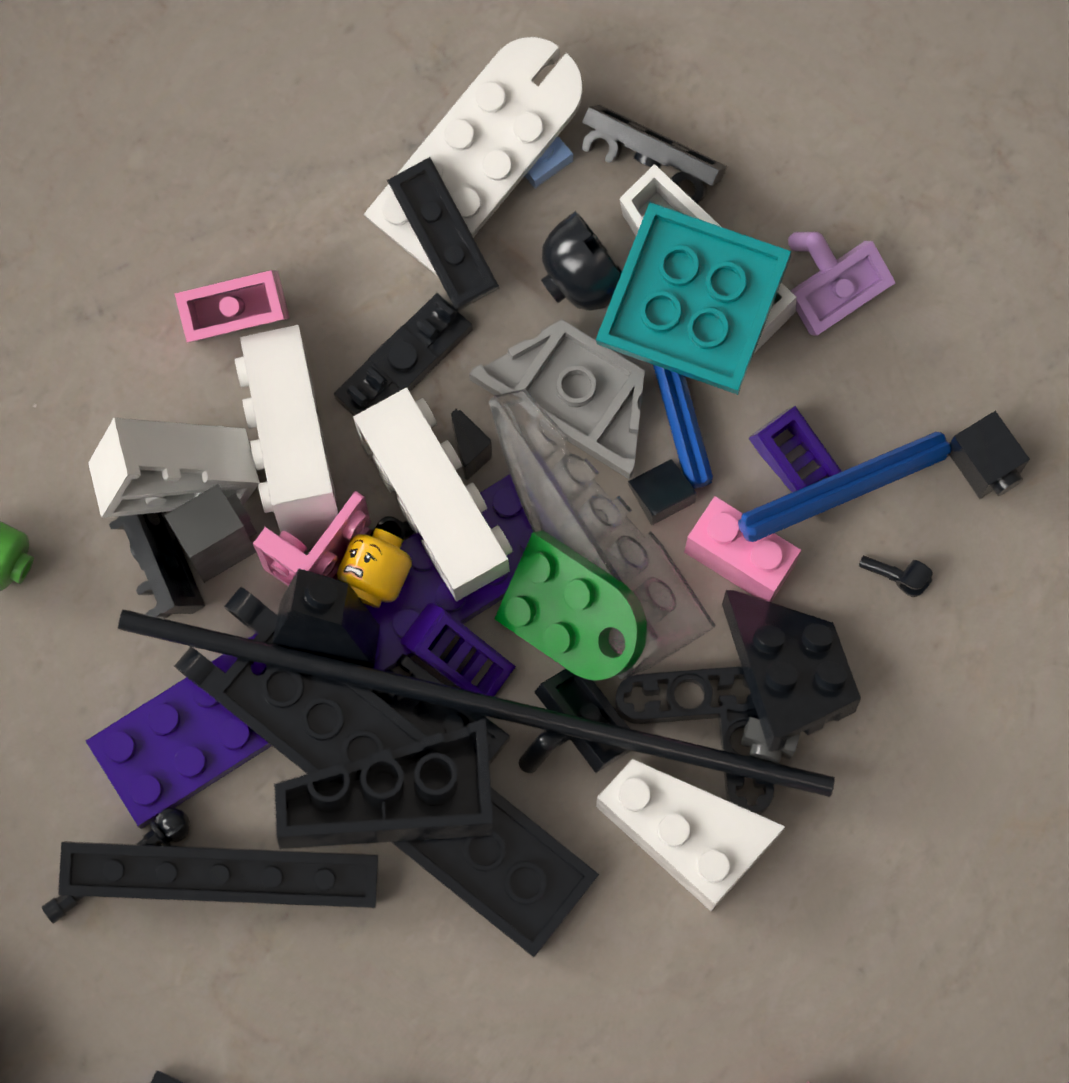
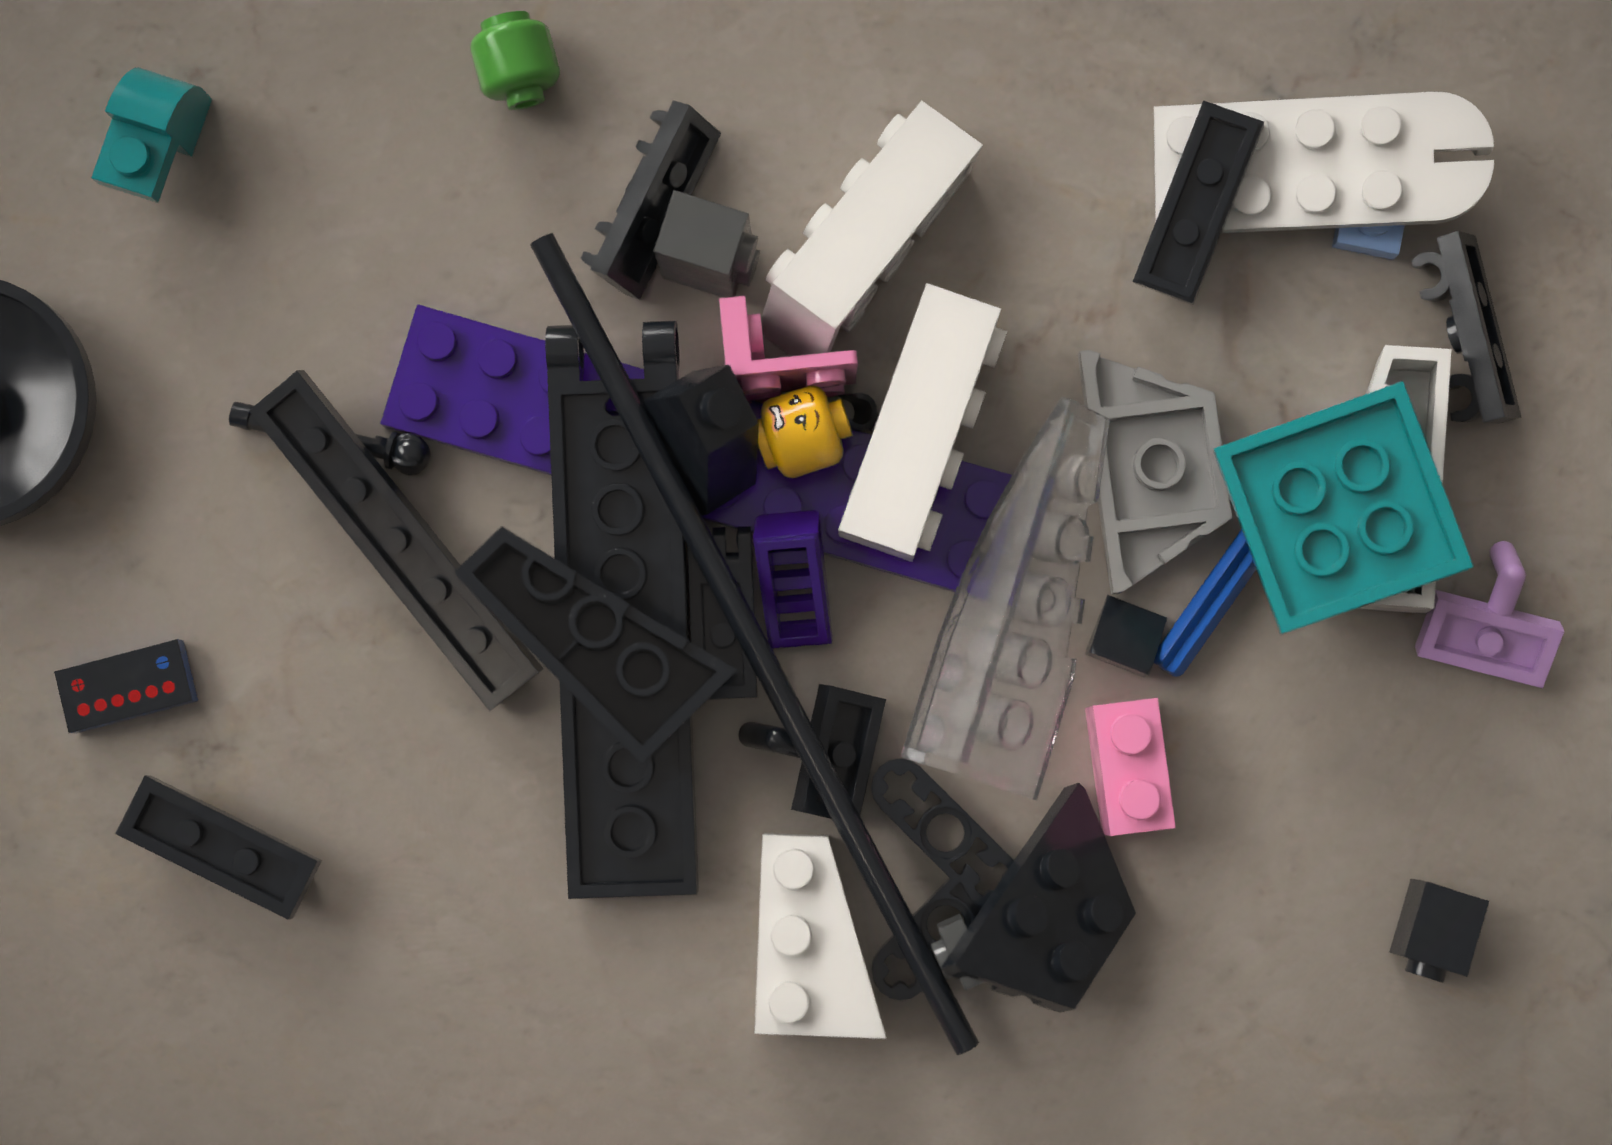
camera: 55 degrees right, 10 degrees up
white wedge [88,418,260,518] -> none
bright pink brick [175,270,290,342] -> none
black plate [334,293,473,416] -> none
black slope [451,408,492,480] -> none
green plate [494,530,647,680] -> none
black cylinder [541,211,622,311] -> none
blue axle [738,432,951,542] -> none
dark purple slope [748,406,842,493] -> none
black hand [859,555,933,597] -> none

